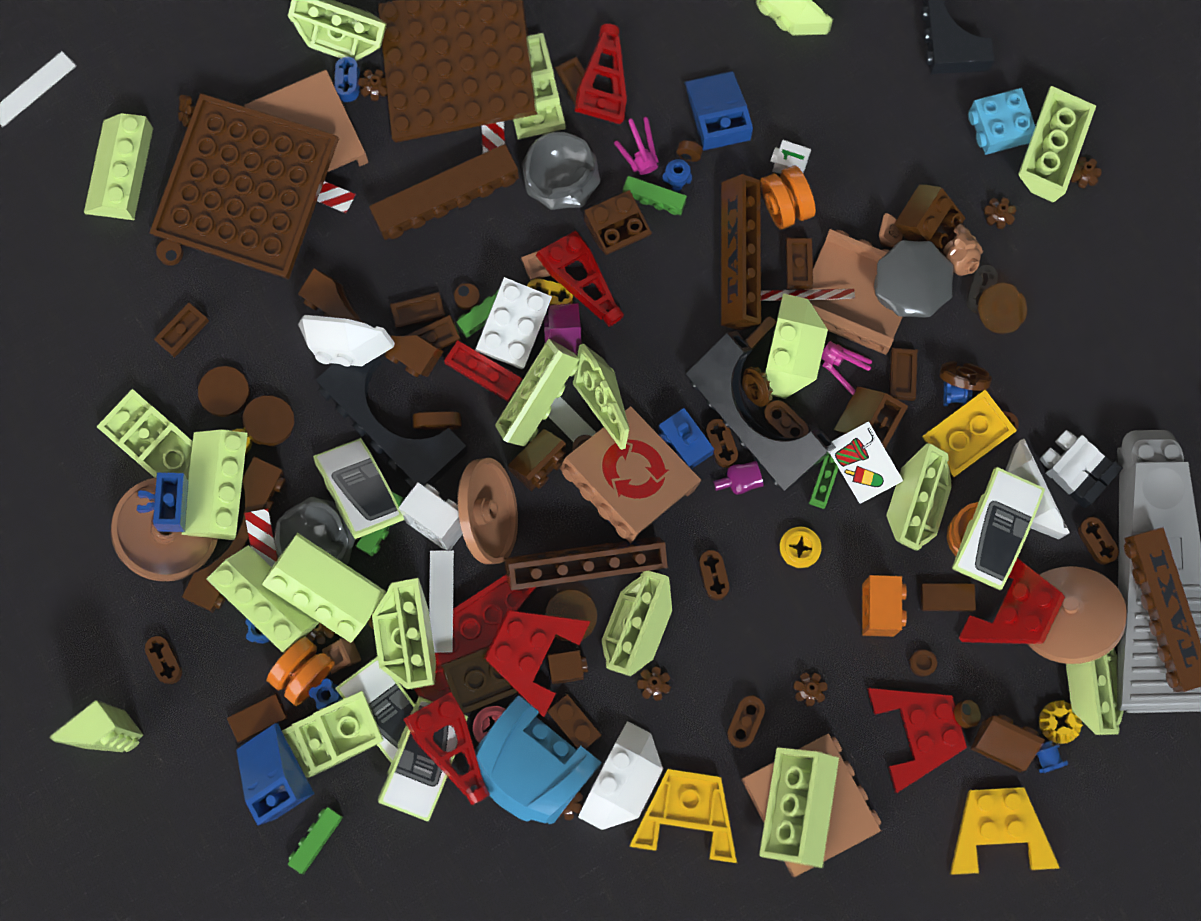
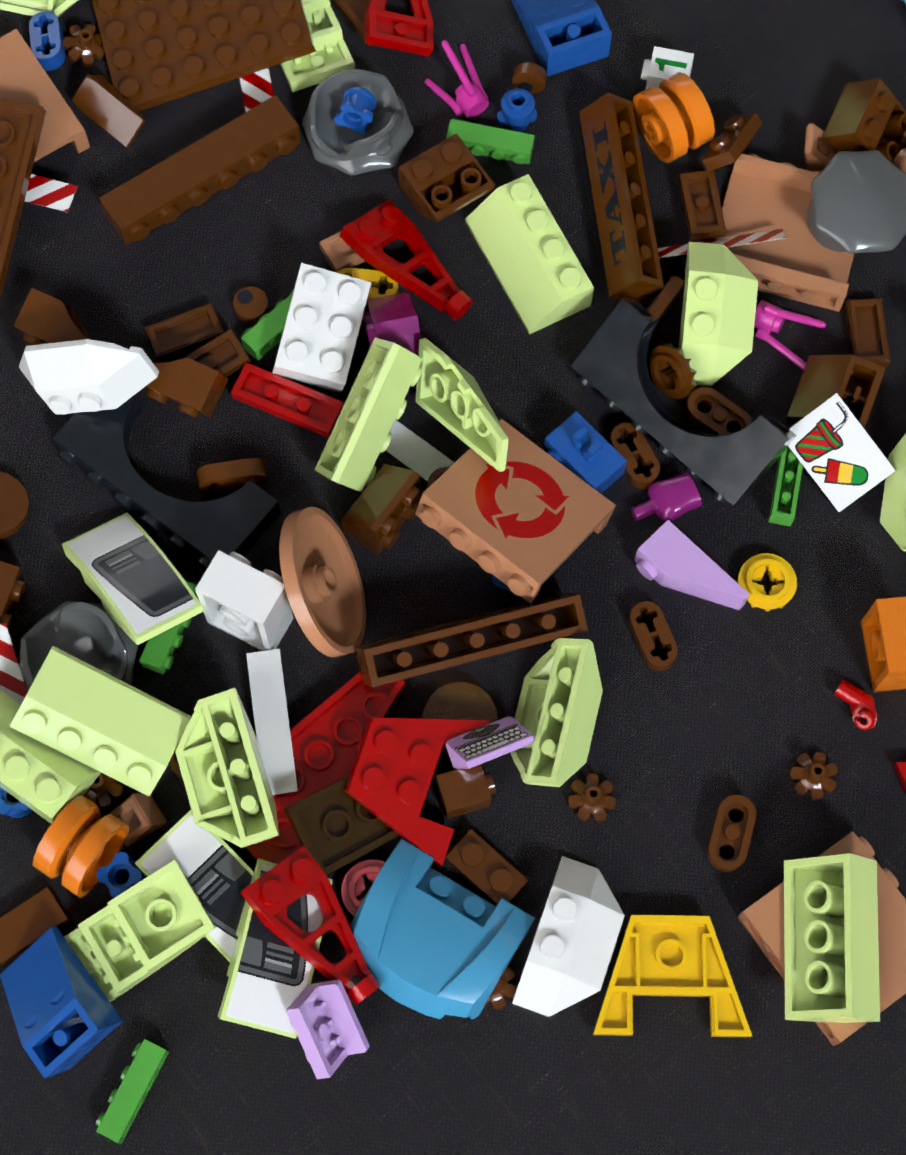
camera: 10 degrees left, 5 degrees down
none -> reddish brown slope [72,75,146,147]
none -> lavender bracket [286,980,370,1079]
none -> blue brick [334,87,377,134]
none -> slope [446,717,535,769]
none -> yellowish green slope [465,174,594,334]
none -> lavender slope [634,520,750,610]
none -> reddish brown plate [702,112,762,172]
none -> red arm [834,679,877,730]

